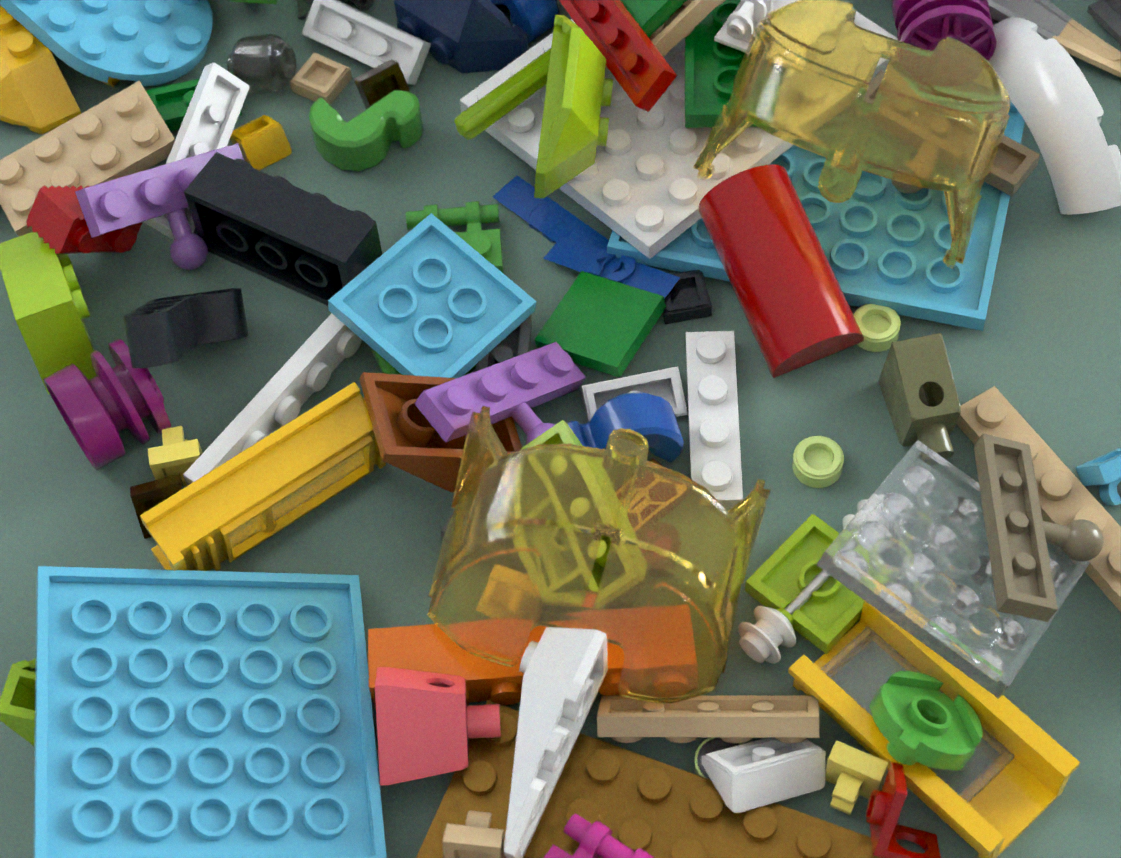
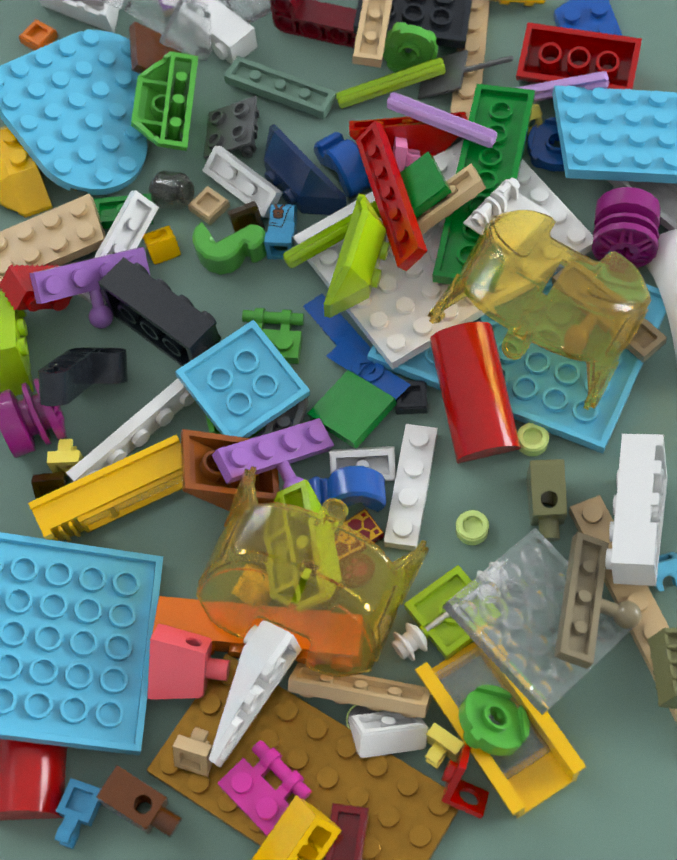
camera: 15 degrees right, 5 degrees up
none -> dark azure leg [264,204,297,259]
none -> white wedge [606,434,668,586]

